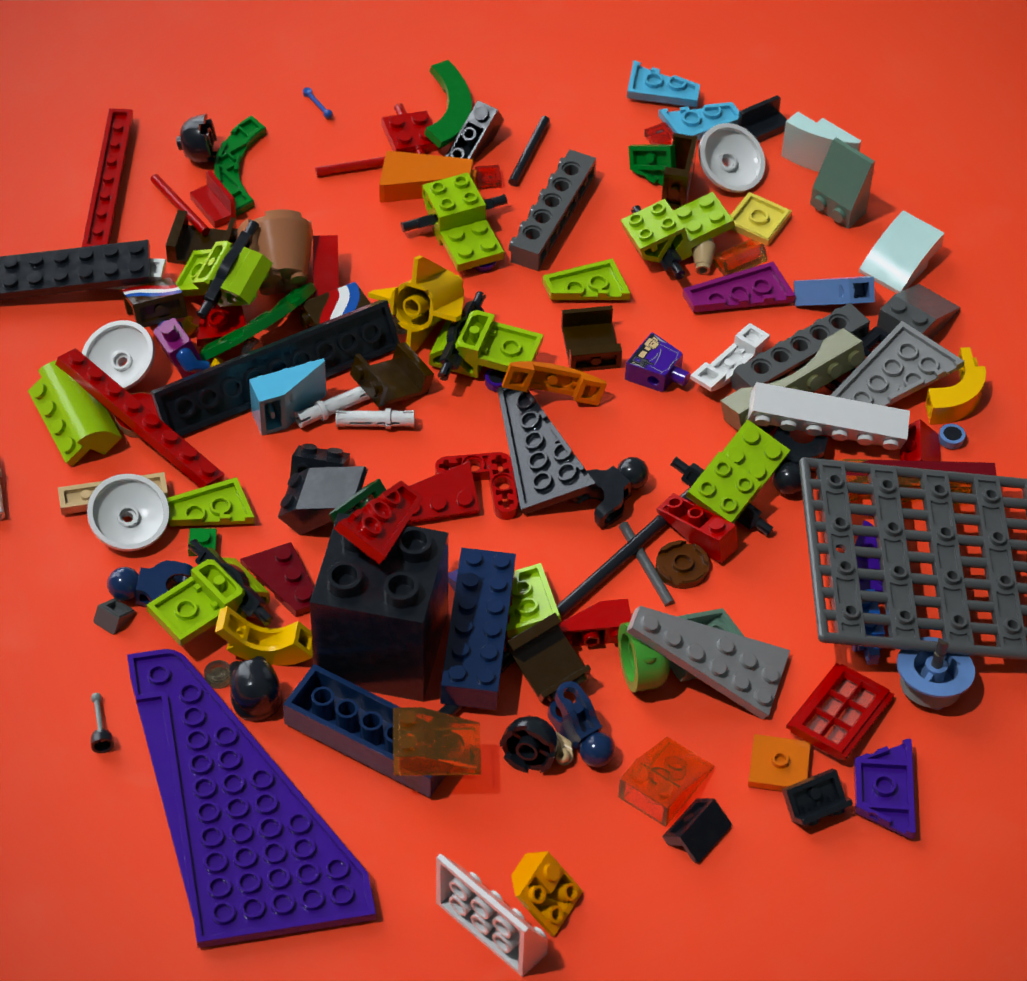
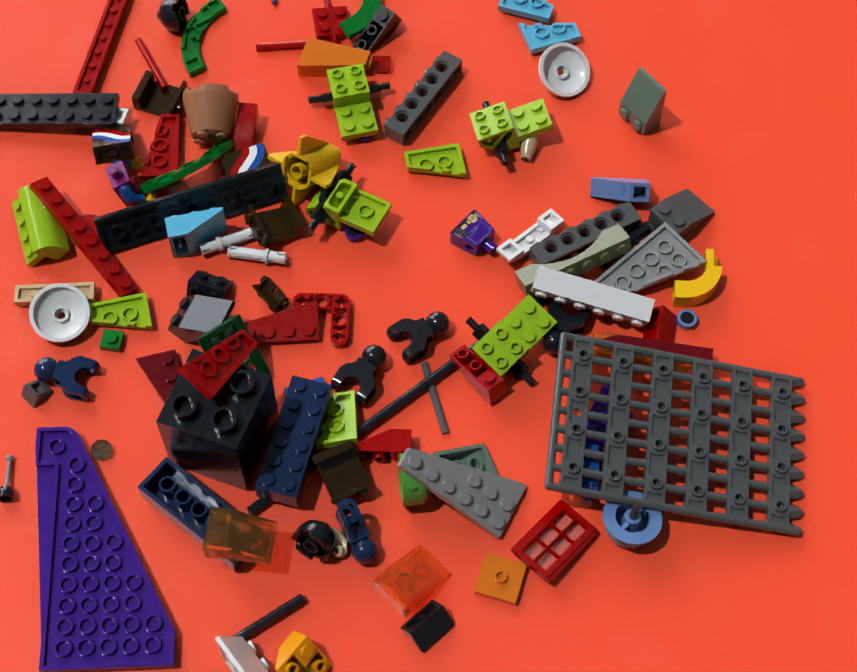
camera: 10 degrees right, 10 degrees up
white dish [82,320,155,390] -> none
lime piece [146,539,274,646] -> none
lime piece [175,220,273,319] -> none
red panel [190,170,236,228] -> none
yellow arch [215,606,313,666] -> none
black piece [230,656,282,721] -> none
wing [497,387,599,515] -> none
orange slope [502,361,607,406] -> none
bar [508,116,550,186] -> none
dark brown panel [561,306,622,371] -> none
green wing [628,144,676,186] -> none
clear red tile [644,122,674,145] -> none
reddish brown tile [655,540,710,589] -> none
dark brown panel [662,133,698,210] -> none
magenta wing [683,262,795,312] -> none
clear orange slope [712,239,767,276] -> none
light yellow tile [730,192,792,246] -> none
black panel [738,95,787,142] -> none
slope [781,111,861,172] -> none
black bracket [782,769,853,827] -> none
dark purple wing [854,739,916,839] -> none
light aqua slope [859,210,945,294] -> none
none -> black piece [233,593,306,641]
none -> dark brown hinge [252,276,290,313]
none -> black piece [331,344,387,406]

